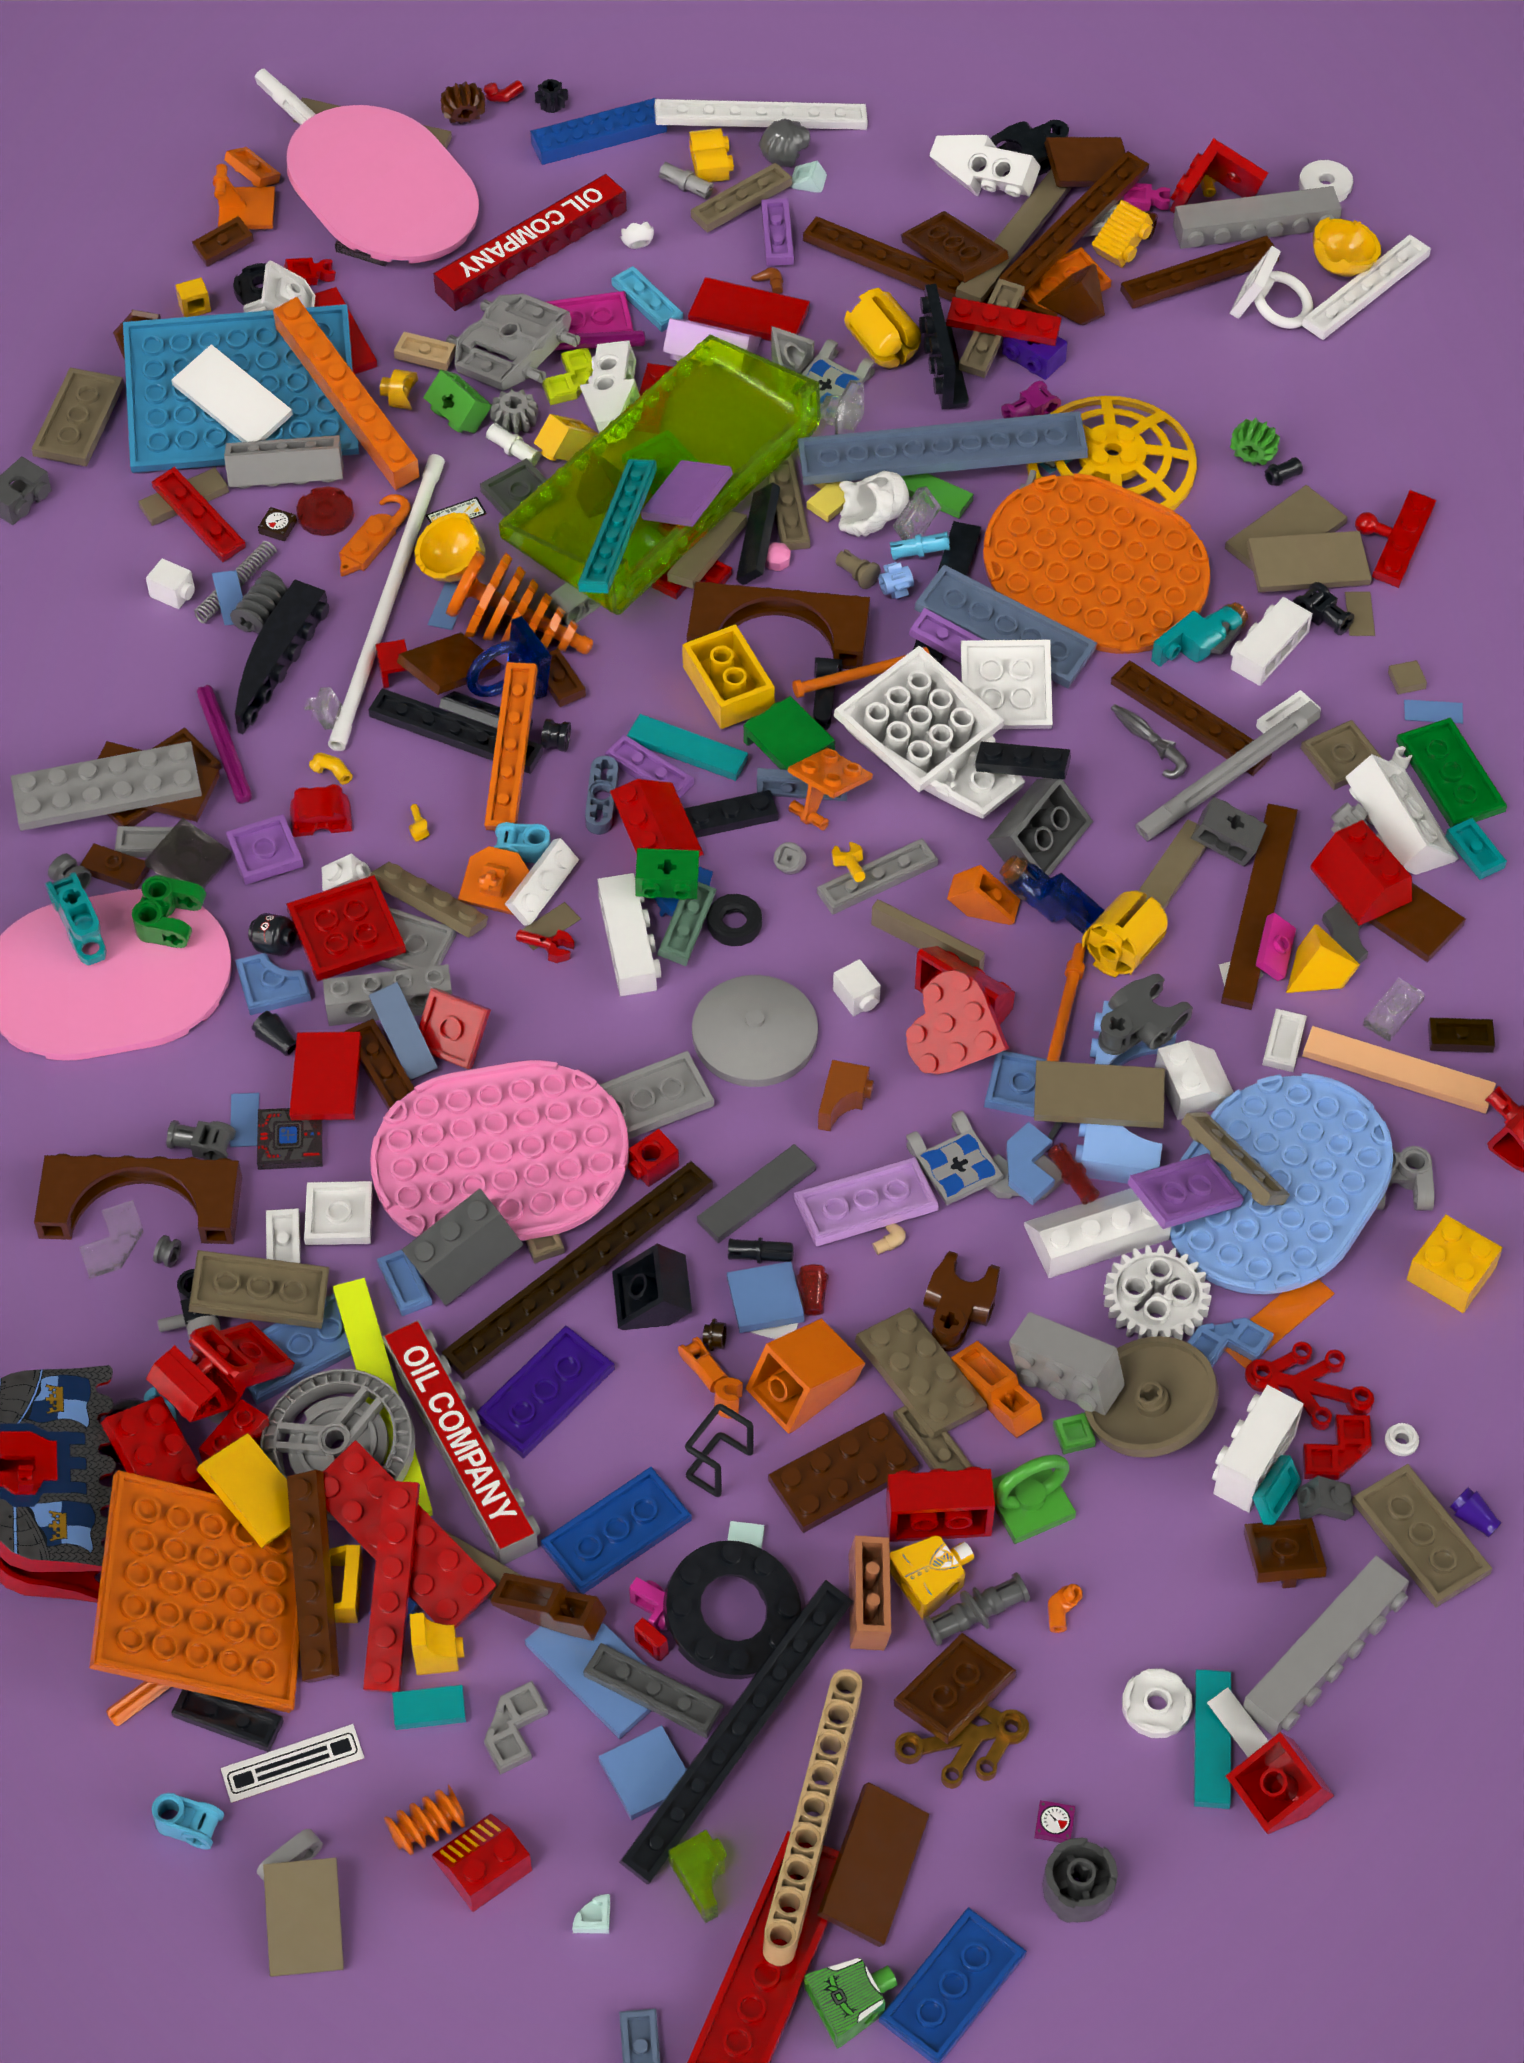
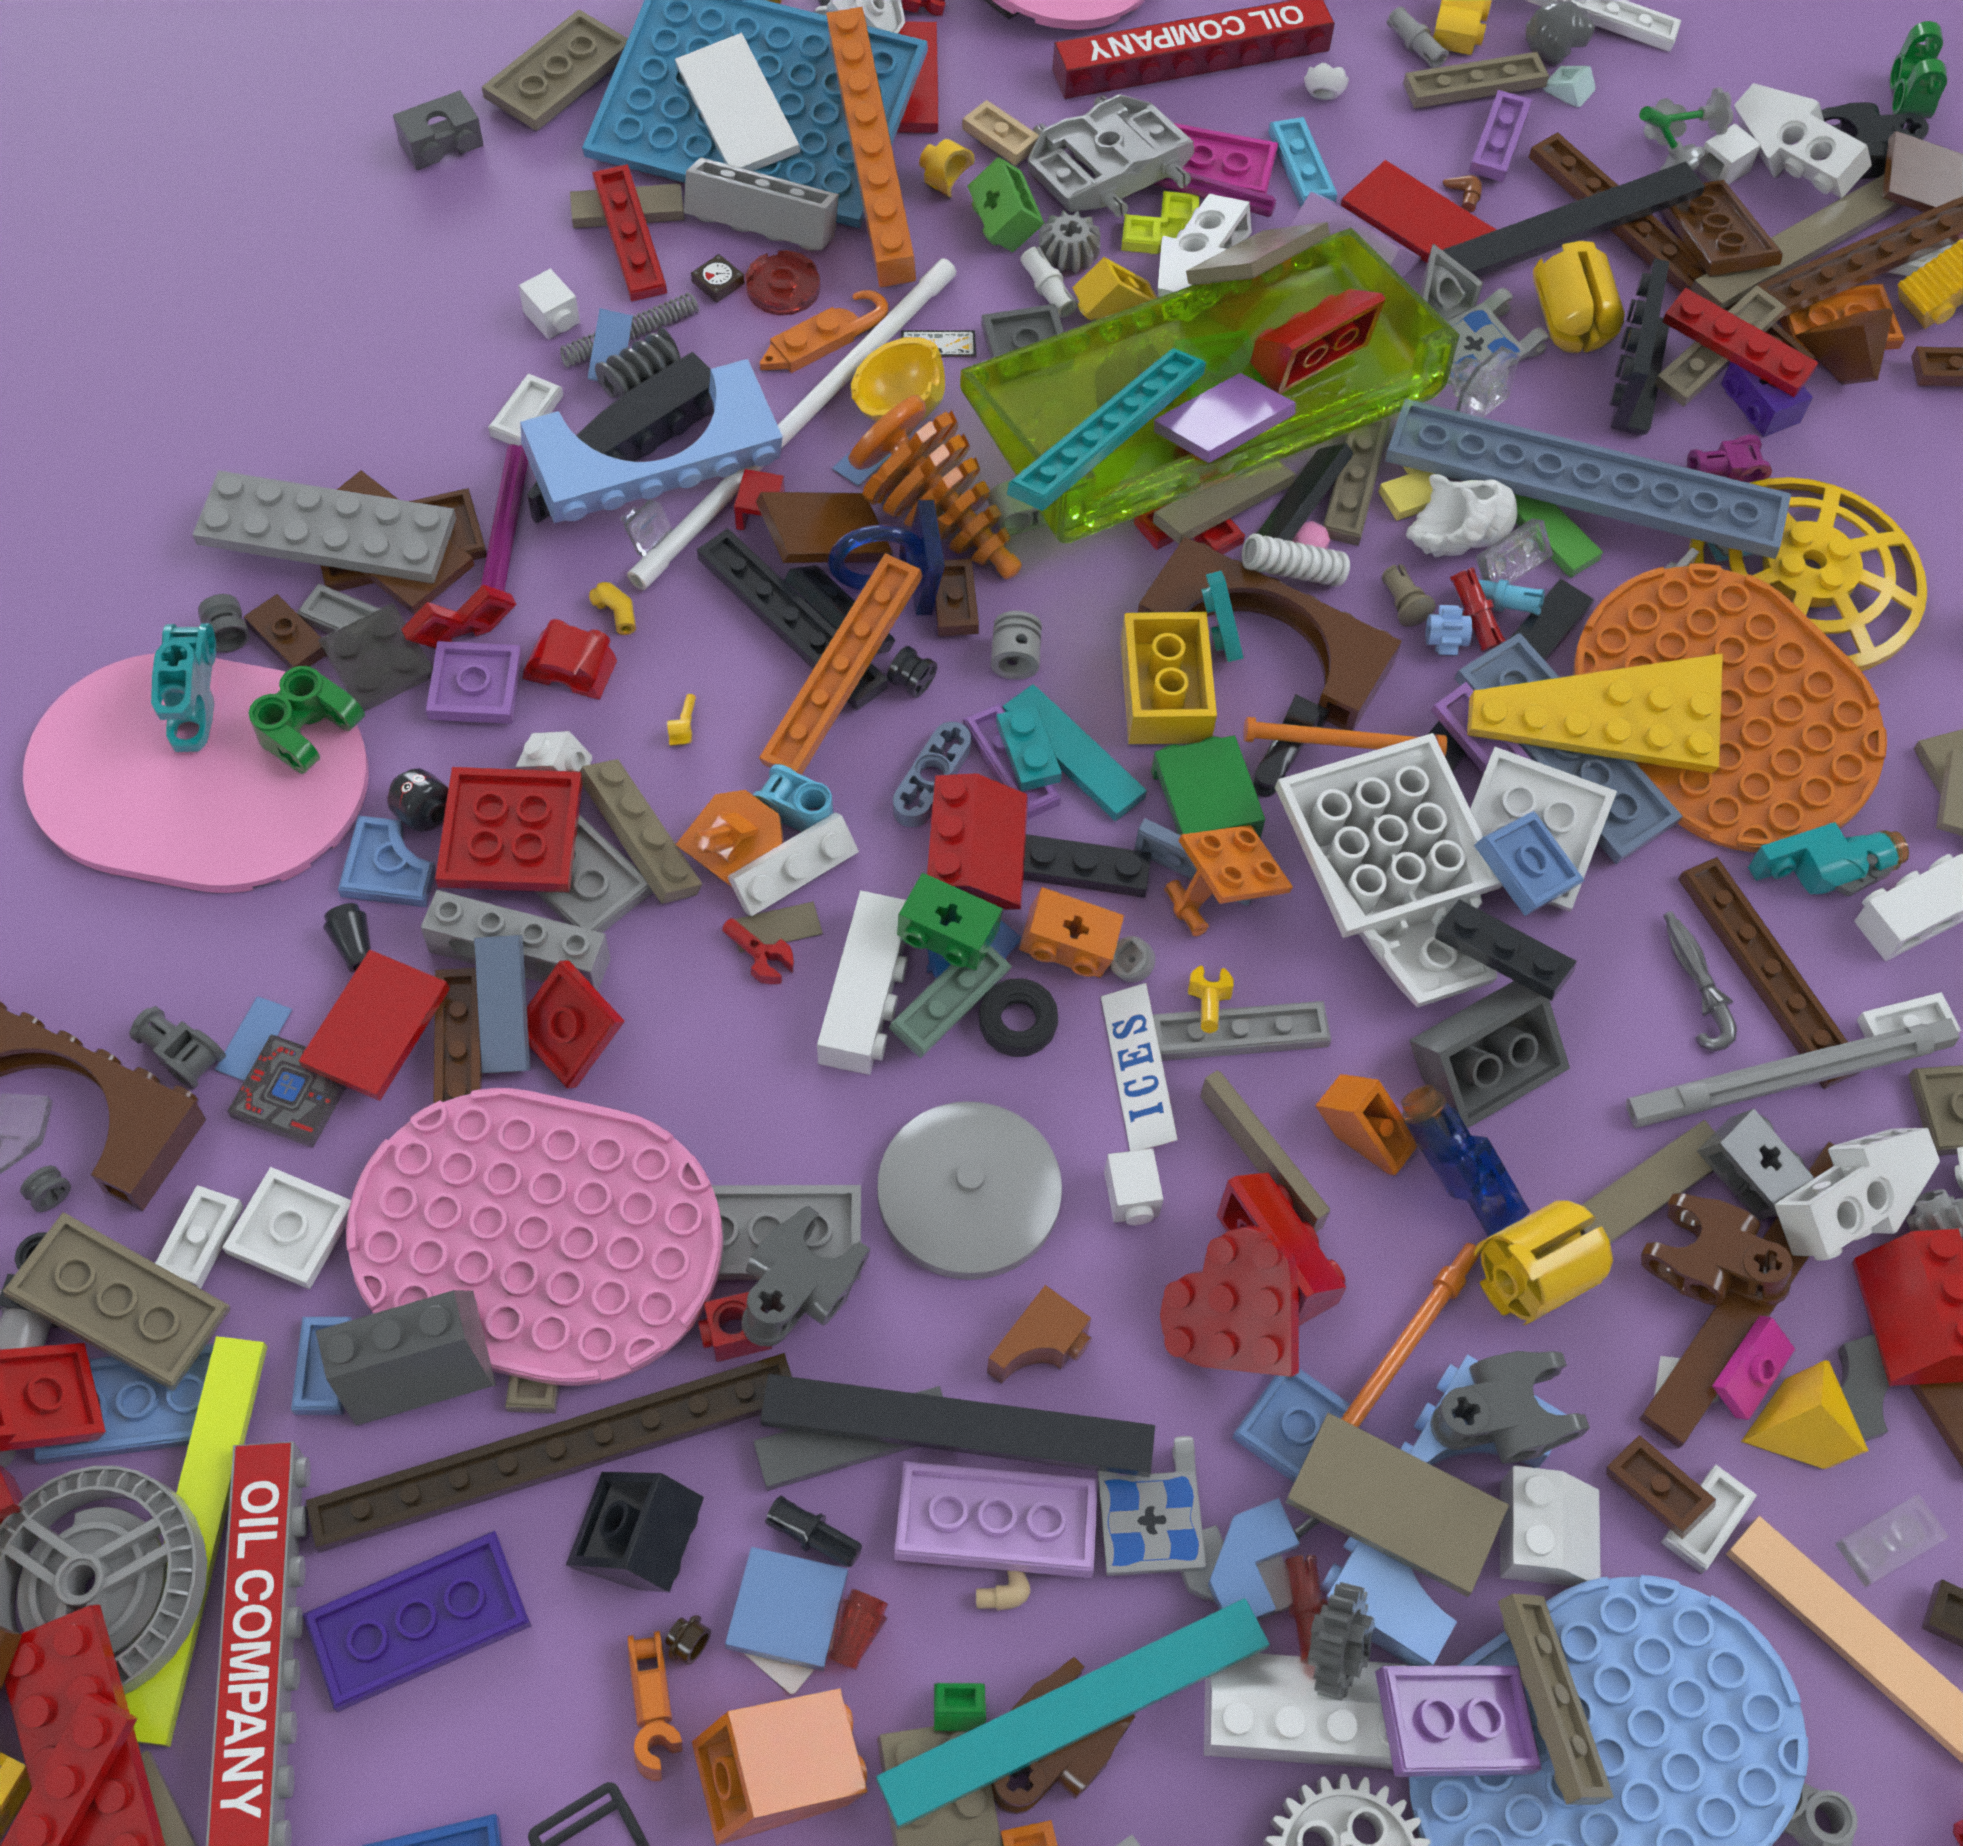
camera: 20 degrees right, 5 degrees up
none -> red tile [401,584,517,649]
none -> white tile [488,373,563,446]
none -> light blue arch [520,359,783,523]
none -> dark grey piece [742,1206,871,1347]
none -> black tile [760,1374,1155,1477]
none -> teal tile [876,1598,1270,1829]
none -> green tile [934,1683,986,1731]
none -> light grey piece [991,611,1042,680]
none -> teal plate [996,705,1062,792]
none -> orange brick [1019,887,1124,978]
none -> white sticker [1101,983,1178,1151]
none -> dark tan tile [1186,222,1330,285]
none -> teal plate [1201,570,1244,662]
none -> white piece [1242,533,1350,587]
none -> red slope [1250,289,1386,394]
none -> dark grey gear [1308,1582,1375,1701]
none -> black tile [1442,161,1705,278]
none -> red pin [1450,567,1506,652]
none -> yellow wing [1467,653,1723,773]
none -> medium blue tile [1474,811,1585,916]
none -> reddish brown plate [1606,1435,1716,1540]
none -> light grey plant [1639,87,1733,170]
none -> reddish brown piece [1641,1193,1793,1305]
none -> white brick [1695,124,1761,185]
none -> white brick [1774,1128,1940,1261]
none -> green piece [1890,21,1948,118]

